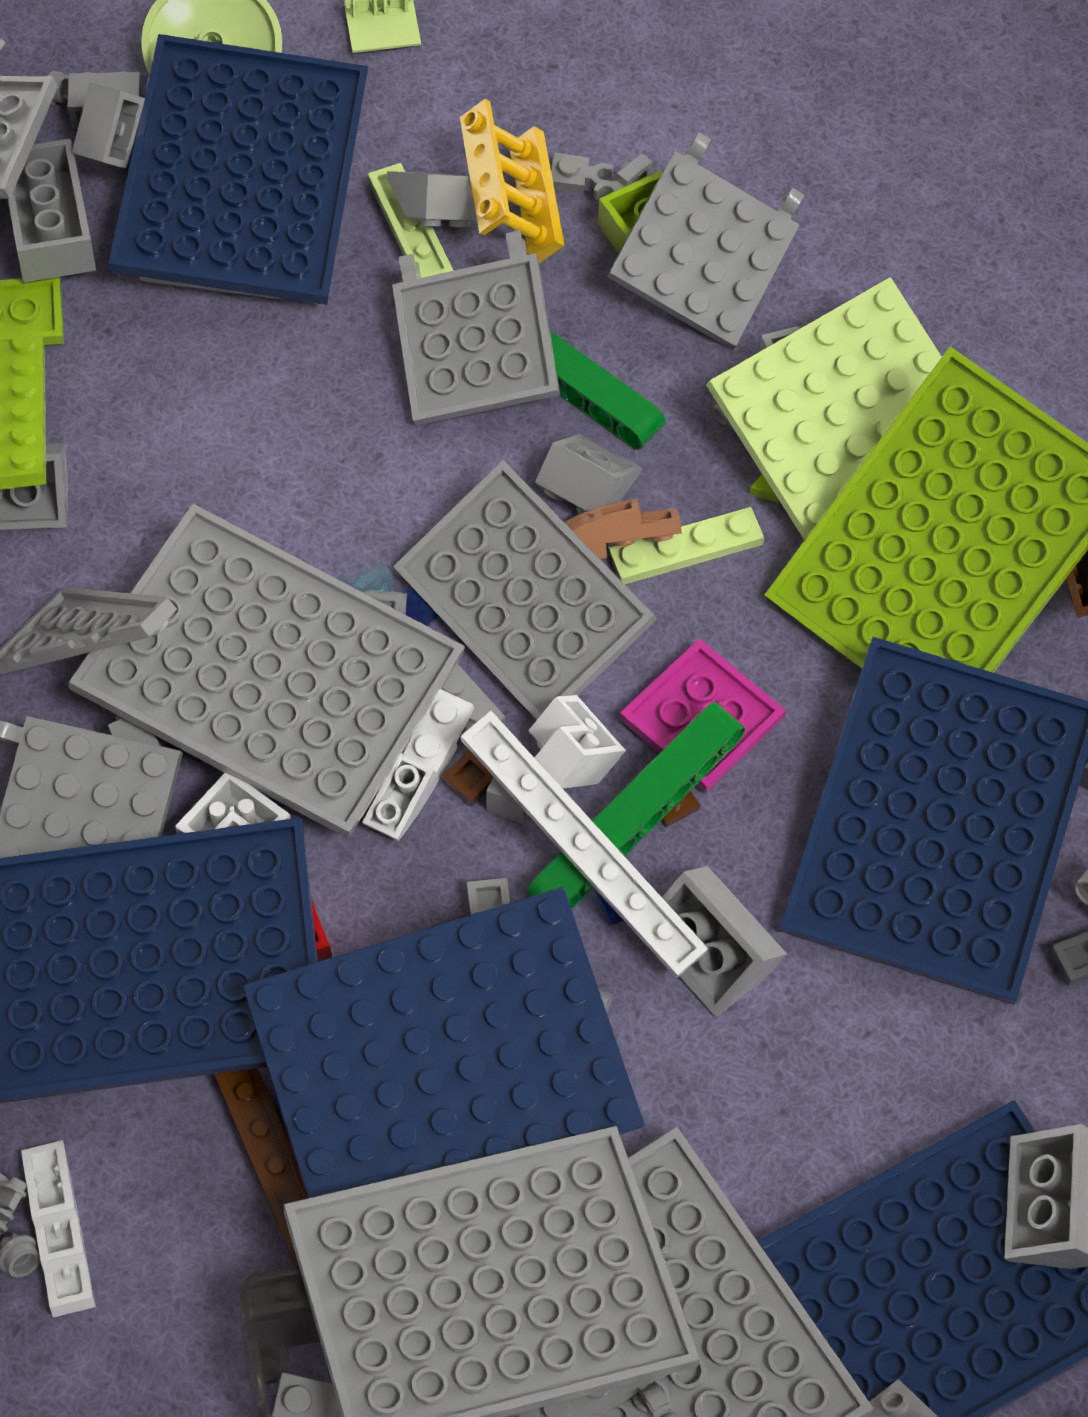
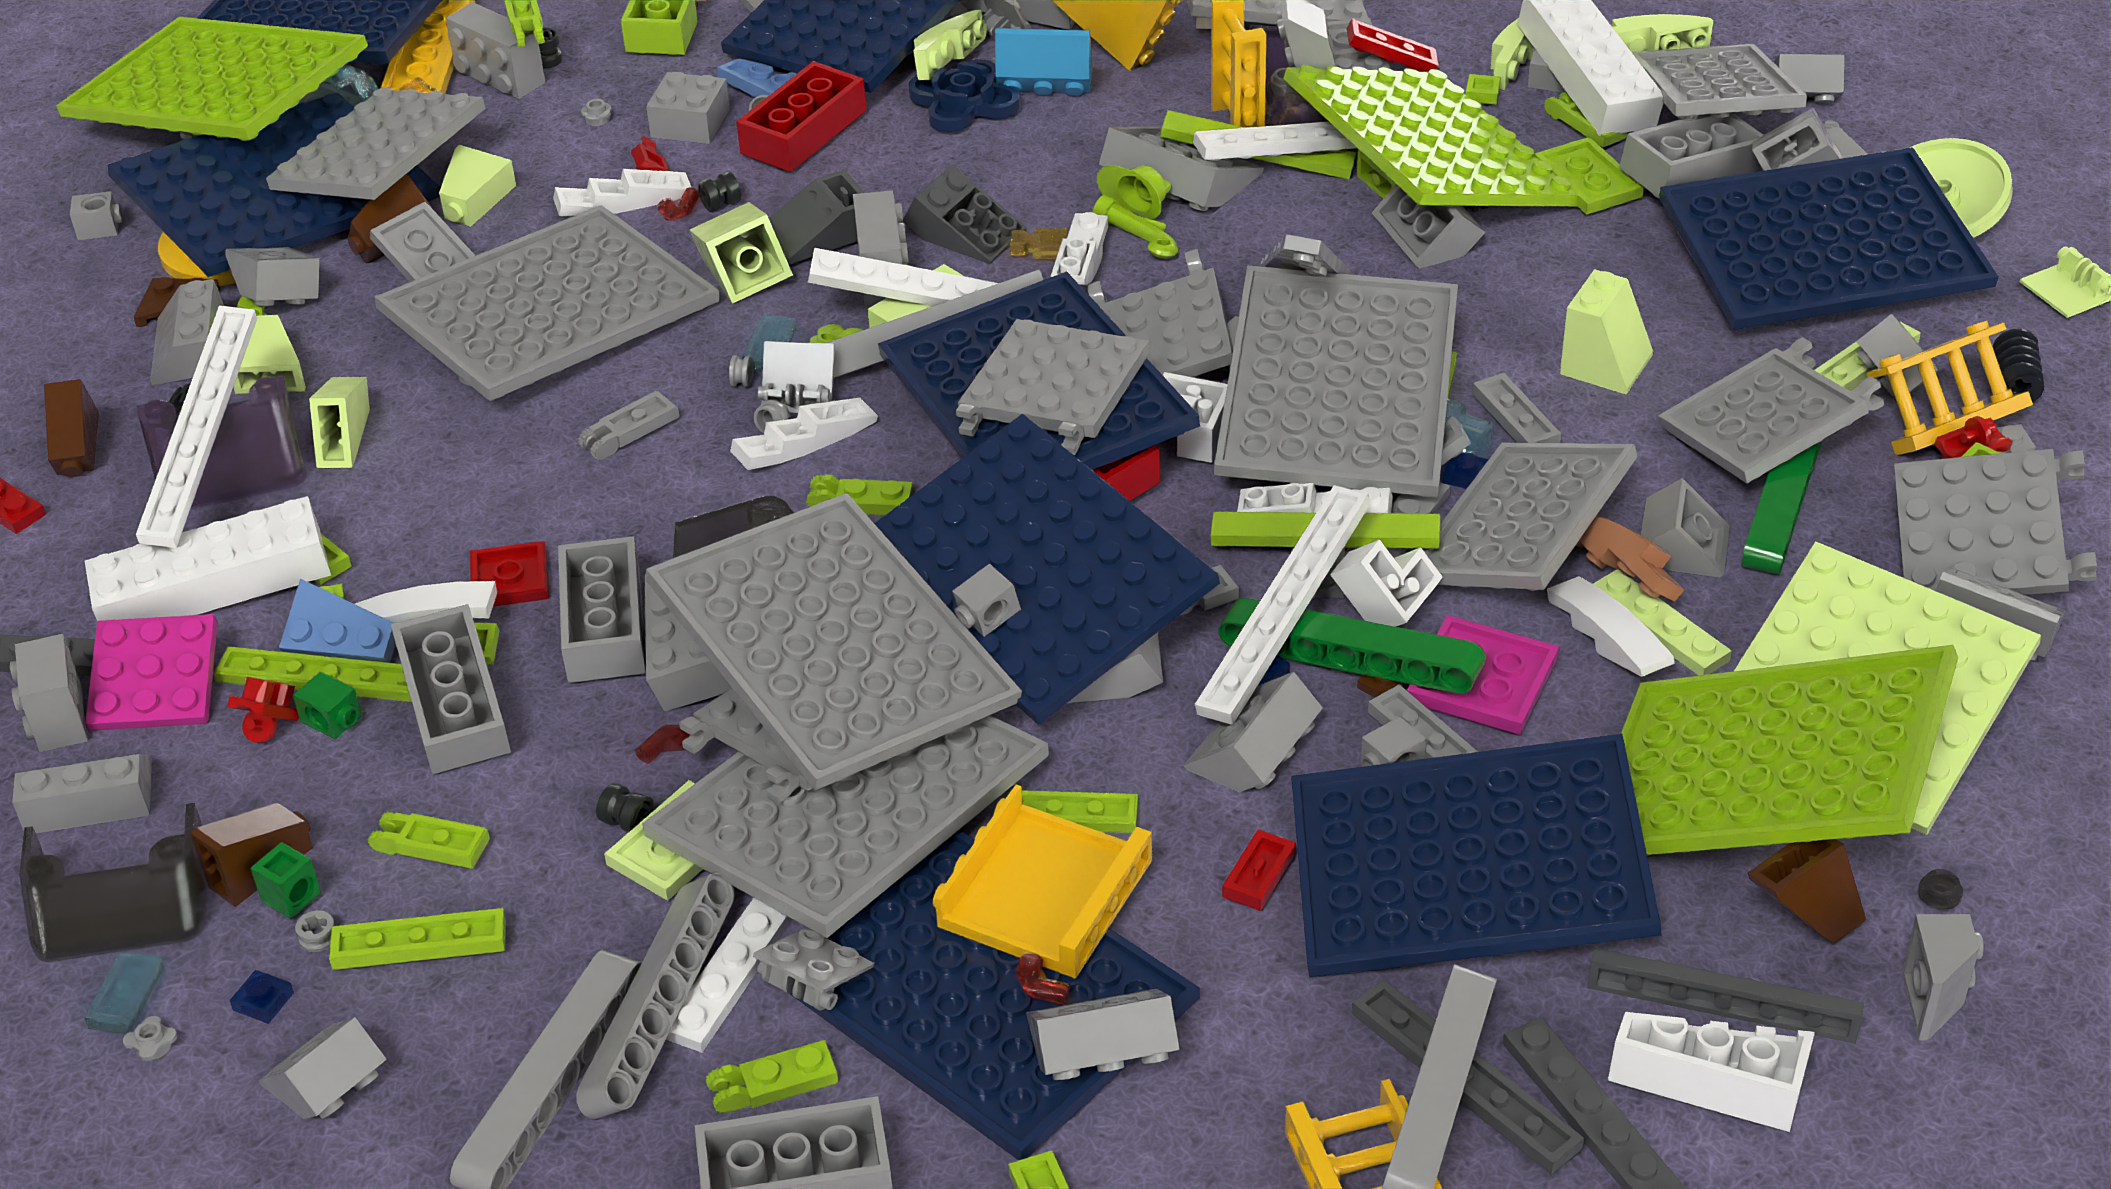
camera: 75 degrees right, 20 degrees down
none -> lime hinge [806,474,913,515]
none -> yellow panel [933,784,1152,979]
none -> light grey brick [952,564,1021,637]
none -> light grey plate [956,319,1150,455]
none -> clear red arm [1016,953,1070,1005]
none -> lime tile [1022,790,1138,833]
none -> lime tile [1211,512,1440,549]
none -> red plate [1222,829,1296,911]
none -> light grey brick [1360,716,1426,767]
none -> light grey plate [1368,684,1478,759]
none -> light grey plate [1472,373,1561,443]
none -> white slope [1547,576,1675,677]
none -> yellowish green slope [1560,269,1653,394]
none -> red hips [1934,416,2013,459]
none -> light grey slope [1936,568,2066,661]
none -> black piece [1992,328,2044,403]

